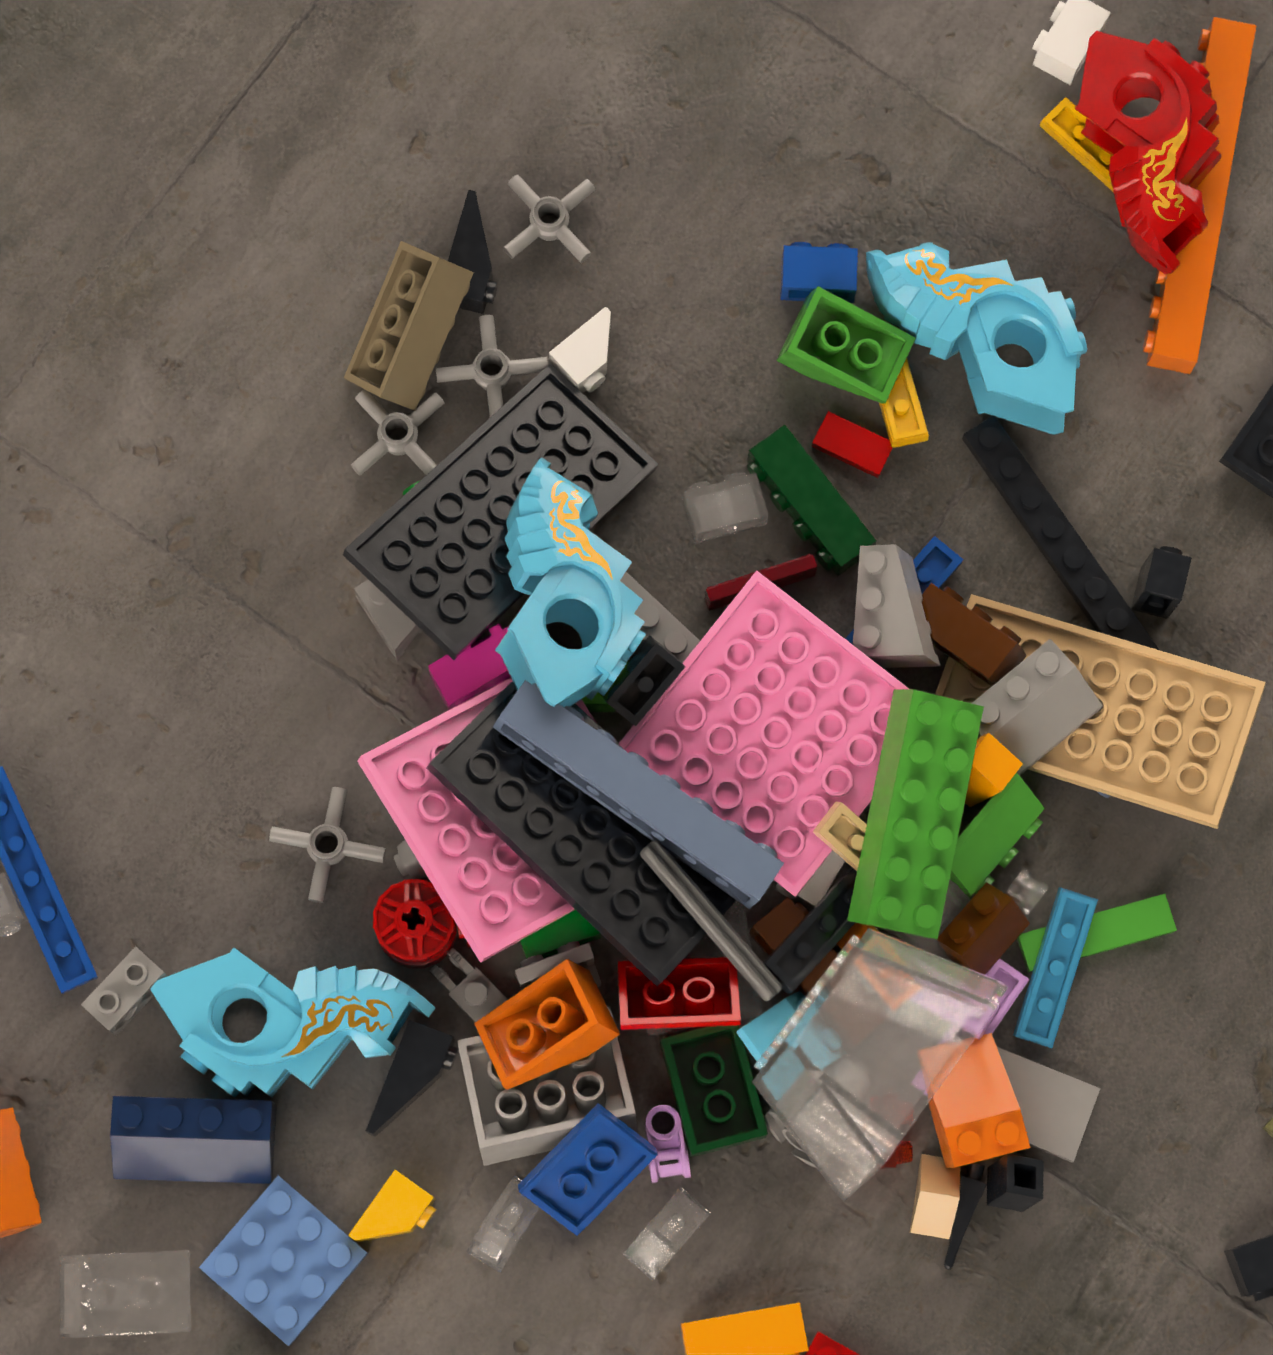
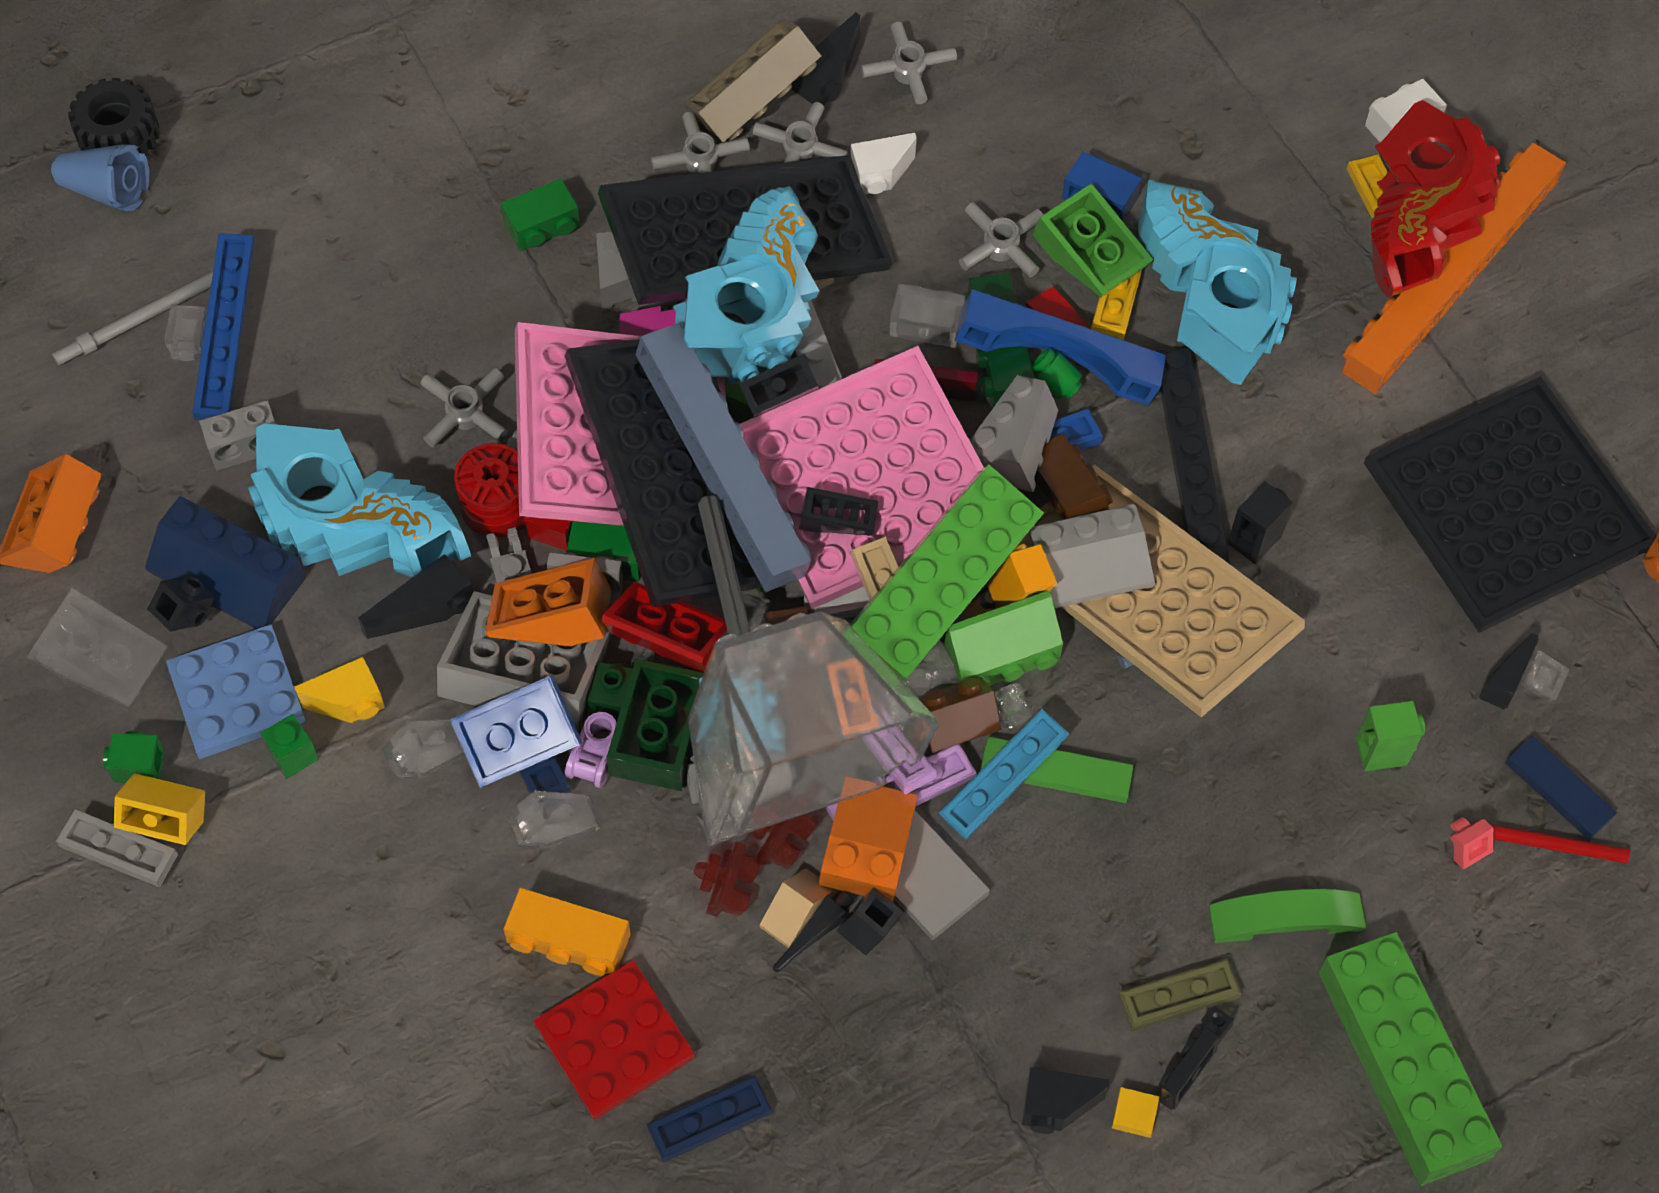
camera: 30 degrees right, 15 degrees down
none -> black brick [147,575,215,632]
none -> green brick [260,713,319,779]
none -> green brick [500,179,580,252]
none -> dark blue plate [520,756,570,808]
none -> dark green brick [587,662,632,722]
none -> clear red hips [693,841,761,917]
none -> black slope [799,487,879,536]
none -> blue arch [955,289,1166,406]
none -> light grey bar [959,202,1043,278]
none -> green brick [1031,348,1082,399]

